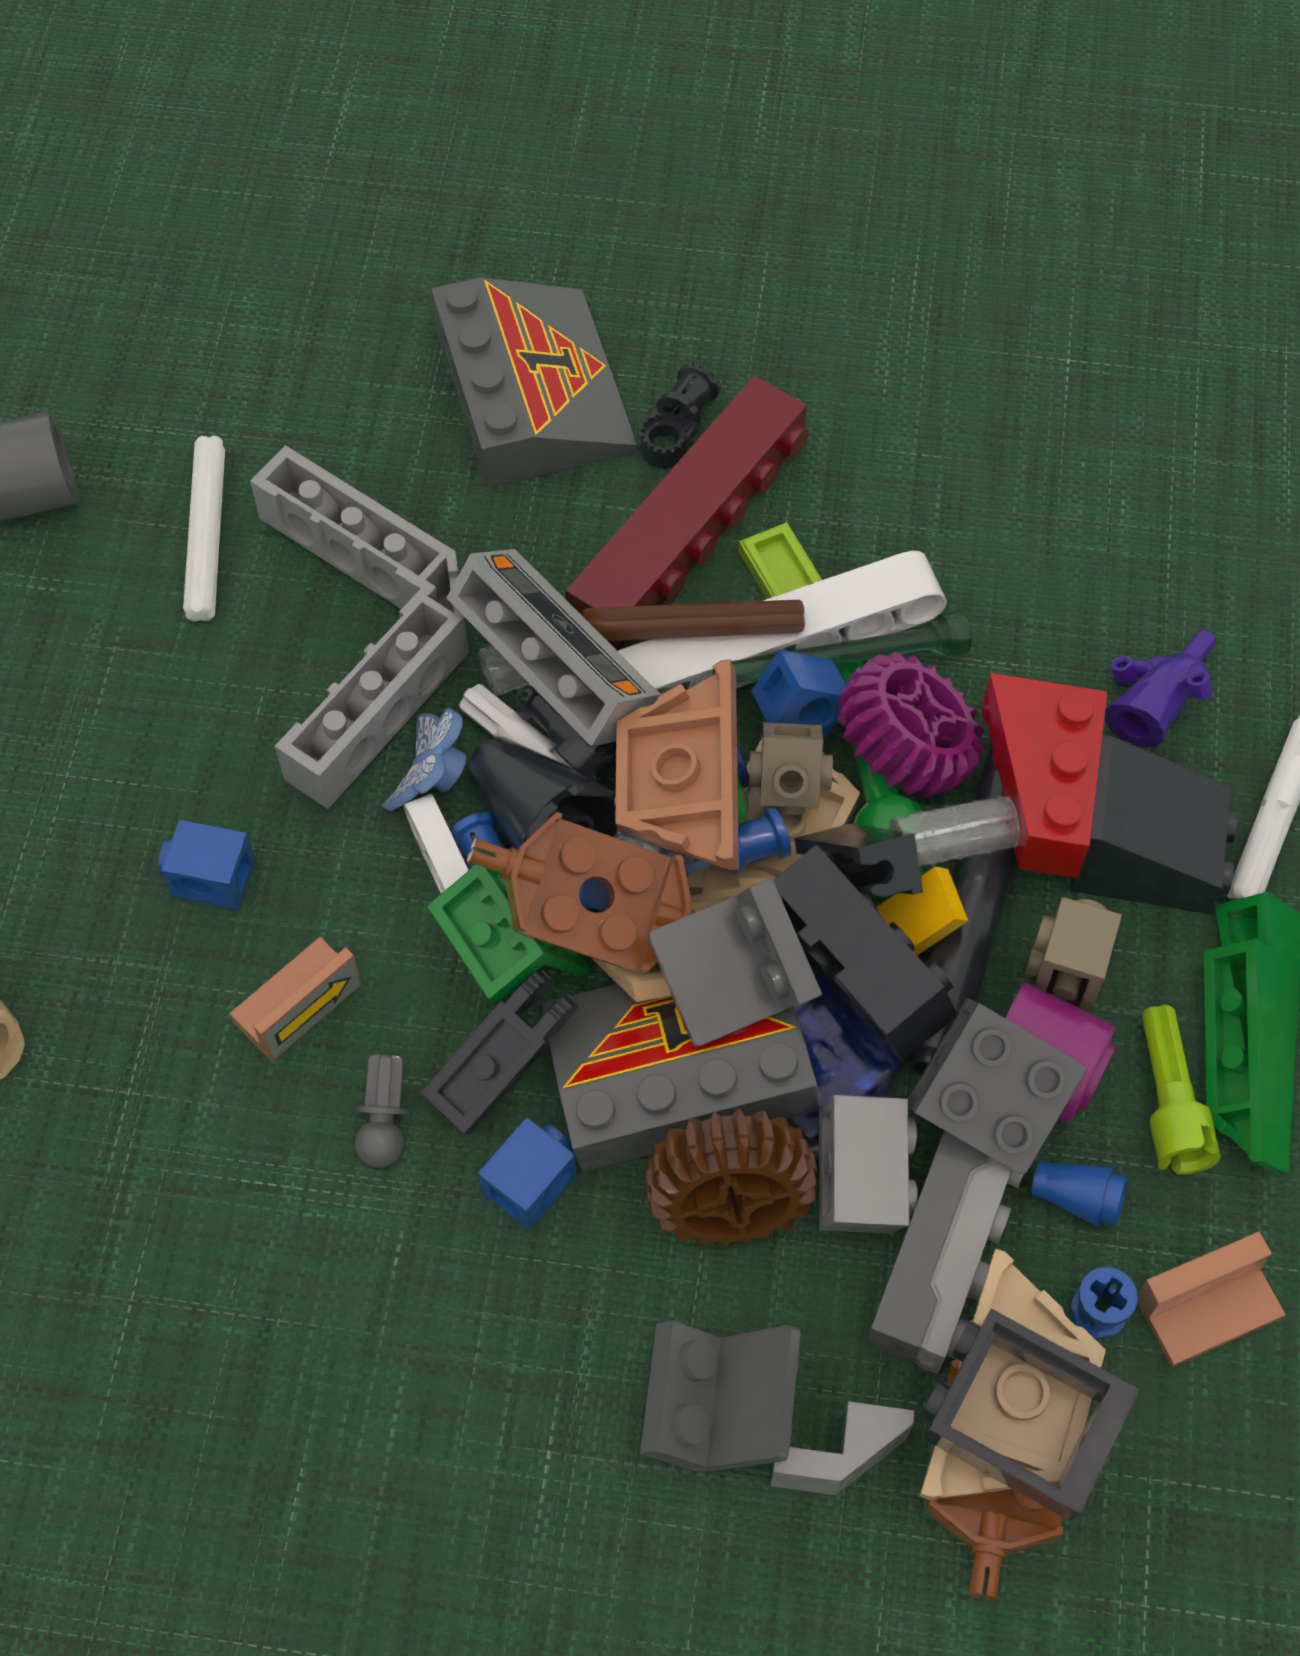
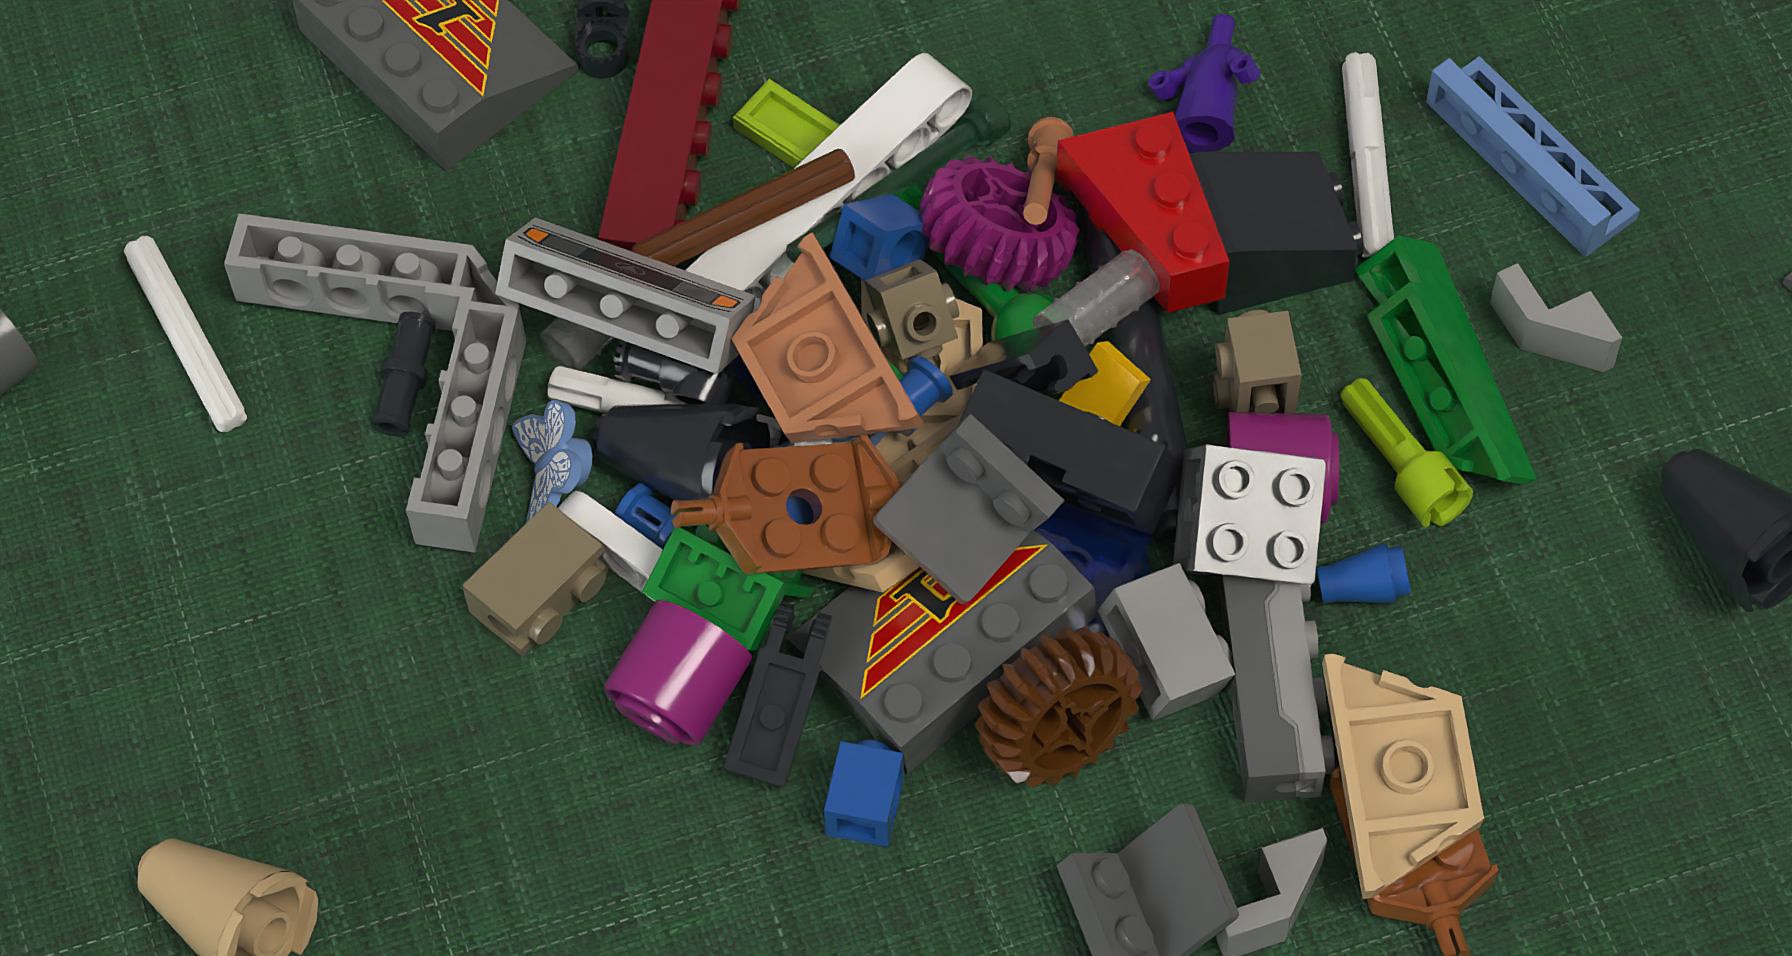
camera: 25 degrees left, 0 degrees up
blue brick [158,820,255,910] -> none
nougat panel [229,937,362,1062] -> none
dark grey axle [355,1054,407,1168] -> none
black window [921,1308,1140,1521] -> none
blue bush [1069,1267,1138,1341] -> none
nougat panel [1137,1231,1286,1368] -> none
none -> black pin [371,311,436,436]
none -> dark tan brick [462,501,608,657]
none -> magenta piece [604,600,752,746]
none -> nougat pin [1023,117,1074,225]

